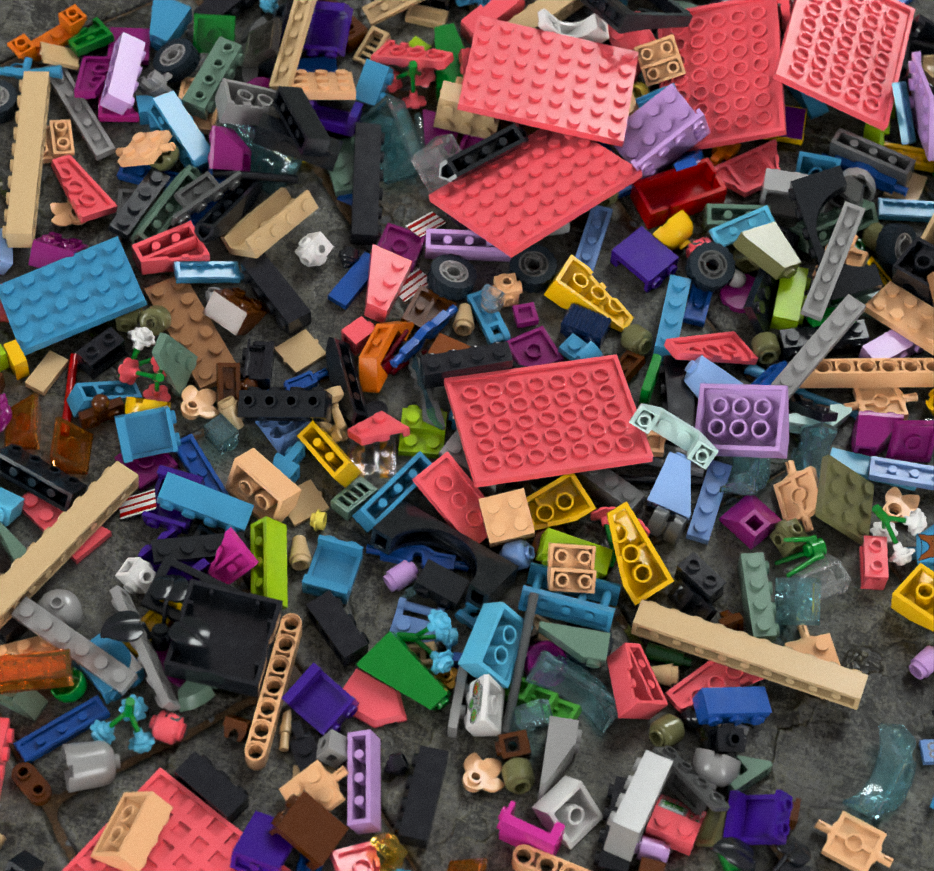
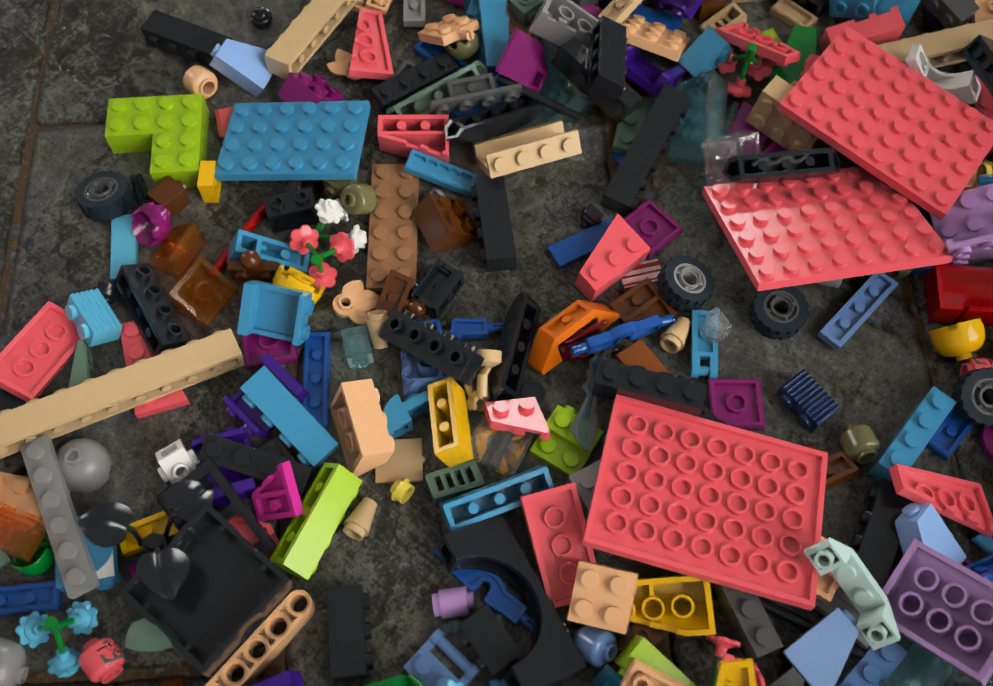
camera: 30 degrees right, 5 degrees up
tan tile [25,350,69,396] -> none
light grey plate [109,585,181,713] -> none
sticker [119,489,156,519] -> none
sand green wing [152,332,198,397] -> none
tan piece [275,329,326,375] -> none
white brick [295,231,334,267] -> none
dark azure panel [302,535,363,604] -> none
coral brick [341,316,375,356] -> none
sticker [406,212,446,237] -> none
lavender brick [425,228,511,262] -> none
light nougat brick [490,273,523,309] -> none
magenta plate [512,302,539,328] -> none
yellow wedge [544,255,634,332] -> none
dark azure brick [558,333,604,361] -> none
dark purple panel [610,226,679,293] -> none
green tile [638,353,662,407] -> none

